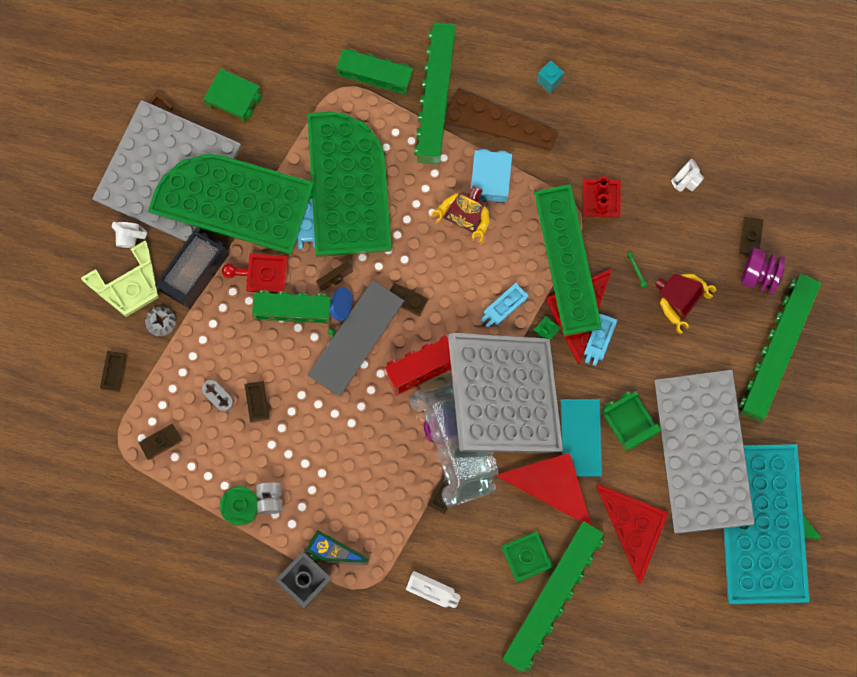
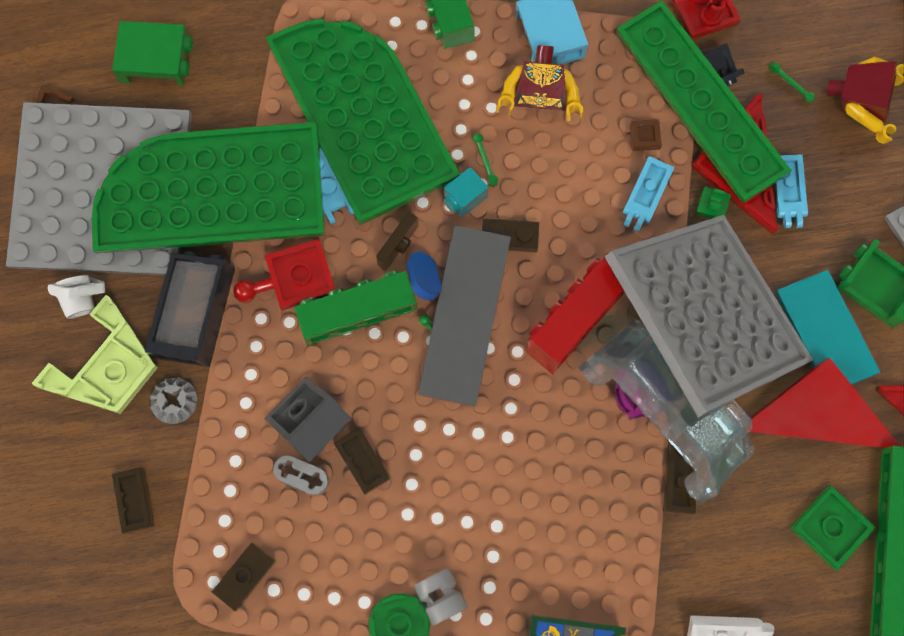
camera: 25 degrees left, 0 degrees up
none -> dark grey slope [264,377,352,462]
none -> teal brick [443,167,489,217]
none -> green hinge [473,133,499,187]
none -> reddish brown plate [630,120,662,151]
none -> black bracket [703,43,745,86]

